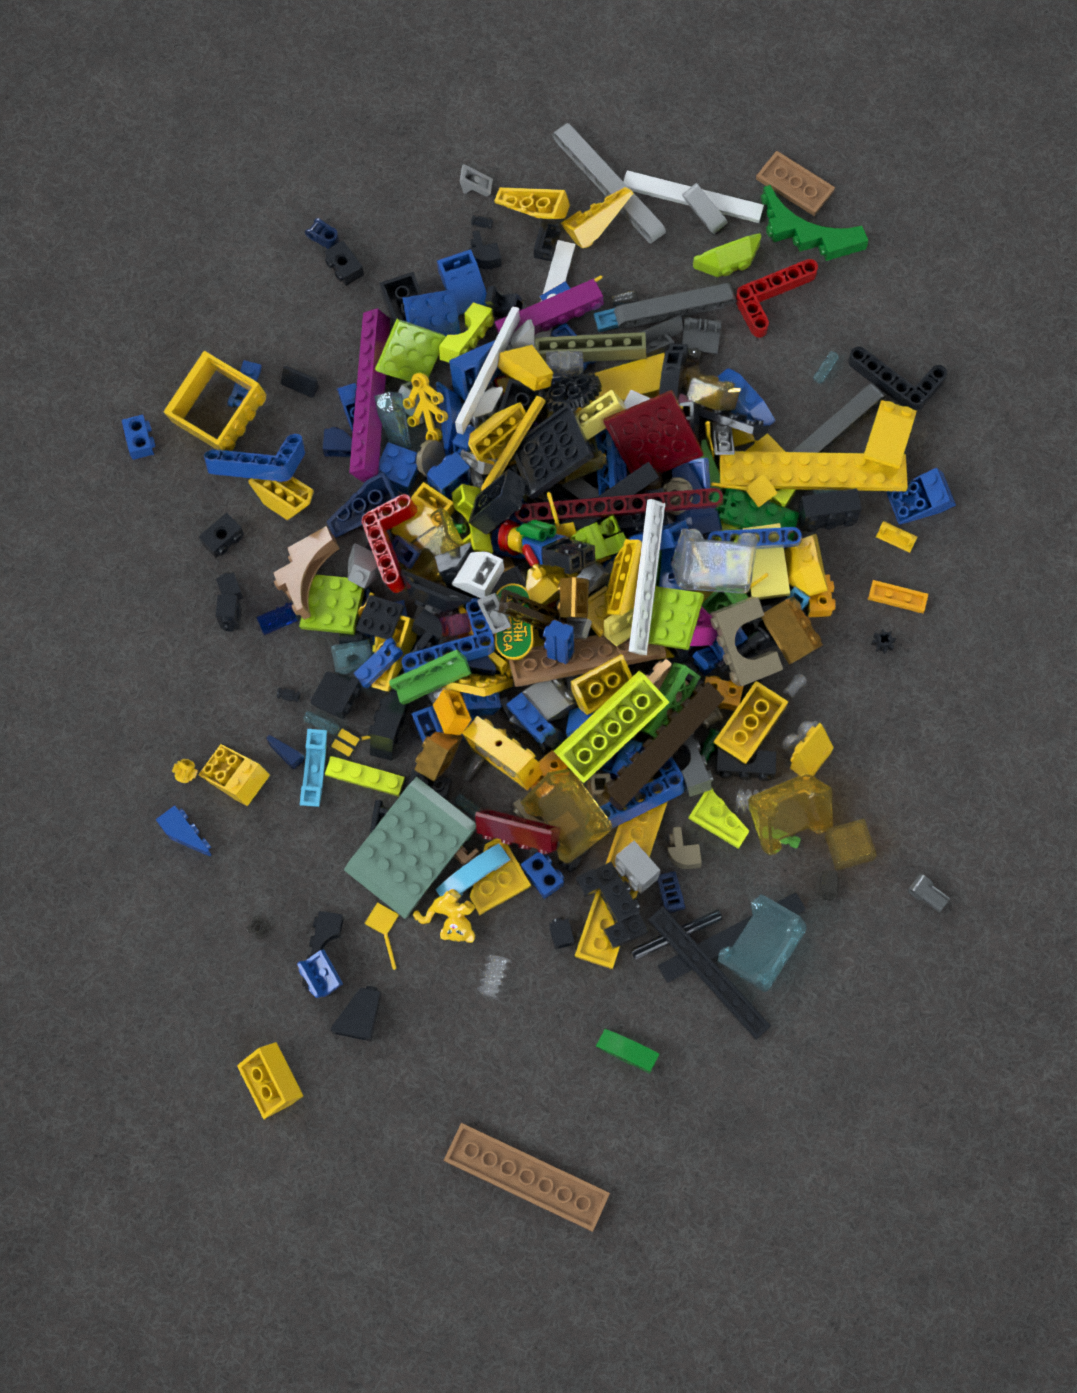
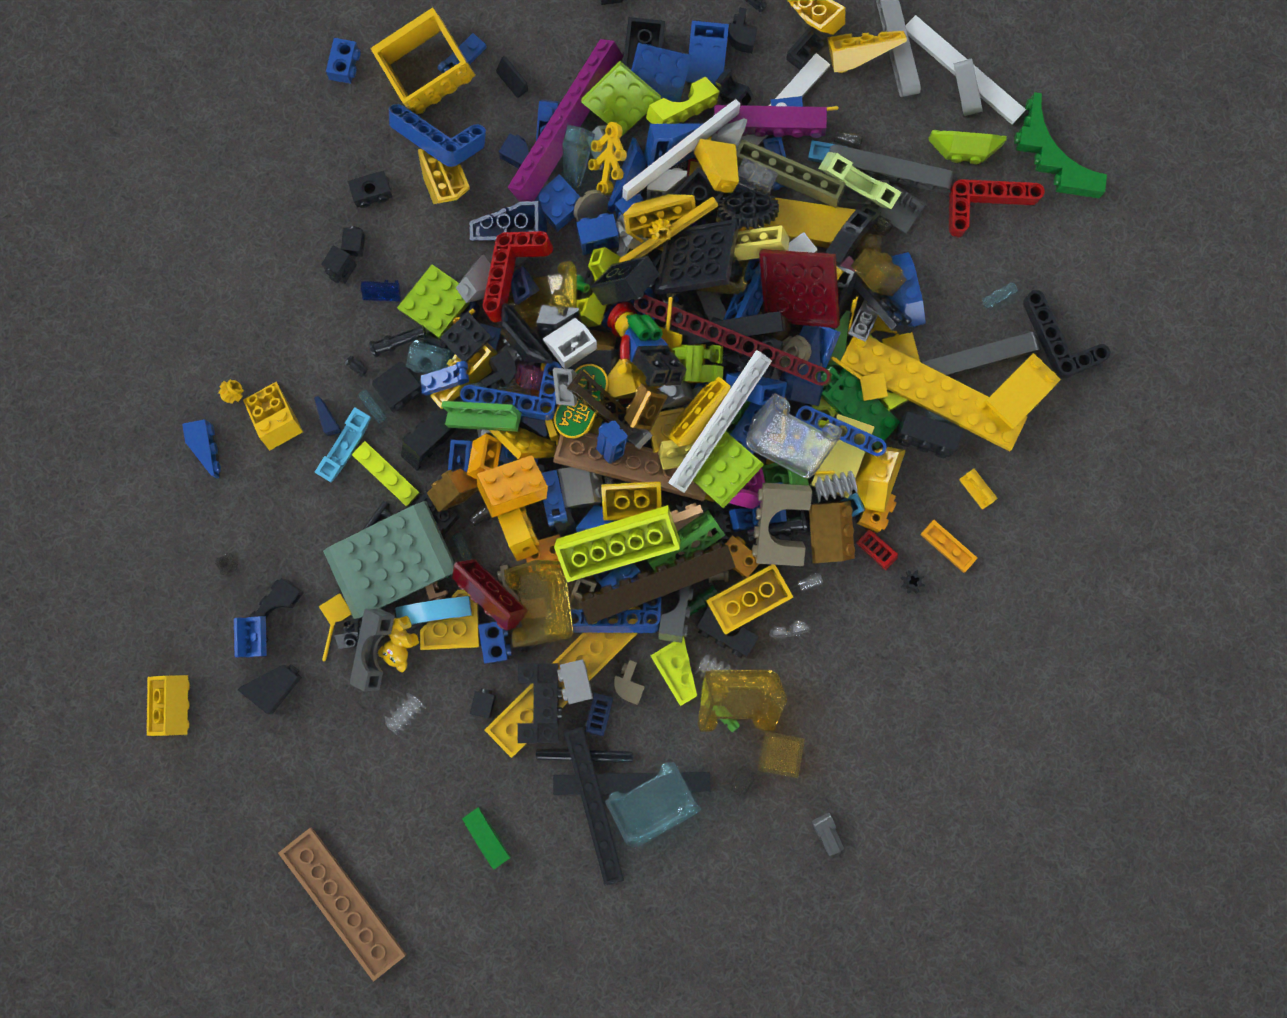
camera: 25 degrees right, 10 degrees up
arch [273,526,340,620] -> none
piece [329,726,370,759] -> none
yellow slope [391,482,454,552] -> none
medium nougat plate [756,151,835,216] -> none
yellow slope [790,723,834,782] -> none
blue slope [886,468,956,525] -> none
none -> black brick [334,618,361,649]
none -> dark grey arch [349,609,395,692]
none -> black pin [369,325,427,357]
none -> light orange brick [477,455,548,518]
none -> yellow gear [648,217,674,243]
none -> light grey piece [815,471,857,502]
none -> yellowish green arch [818,152,901,209]
none -> red slope [856,529,898,571]

